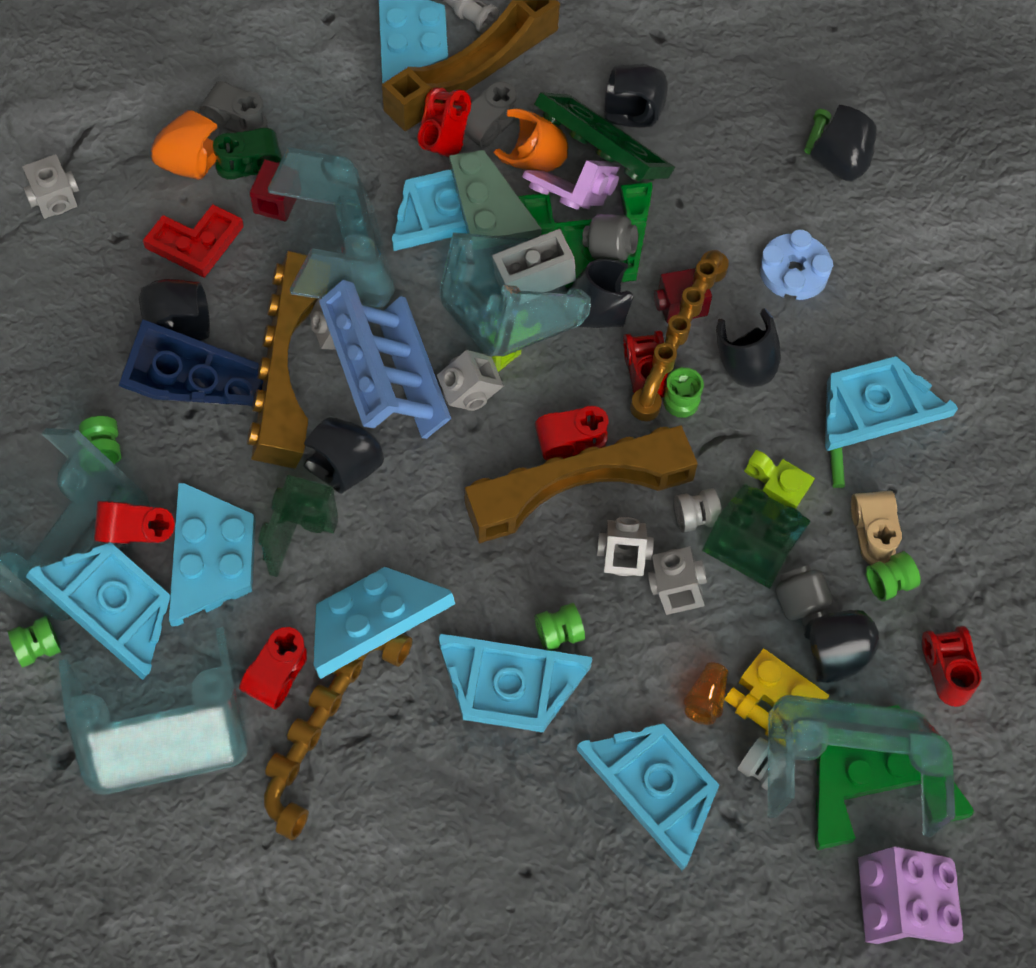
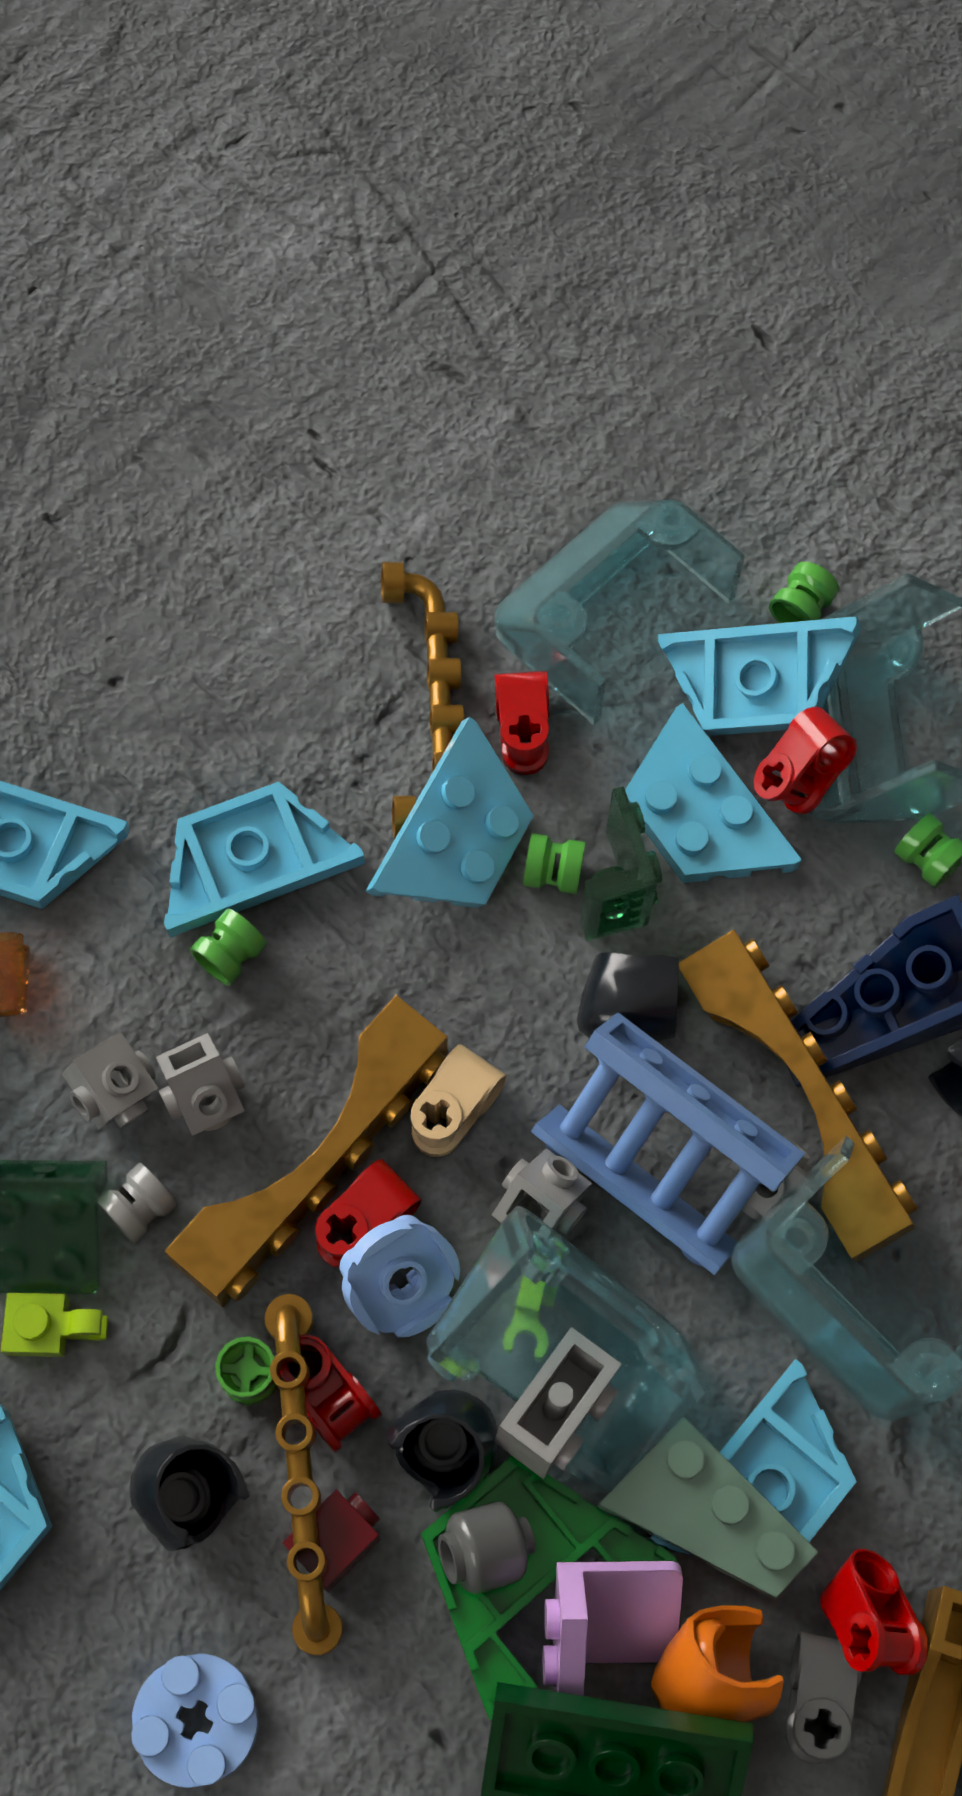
camera: 150 degrees right, 5 degrees up
none -> light blue plate [339,1215,460,1337]
none -> tan piece [411,1044,507,1157]
none -> bright green wheel [523,833,586,895]

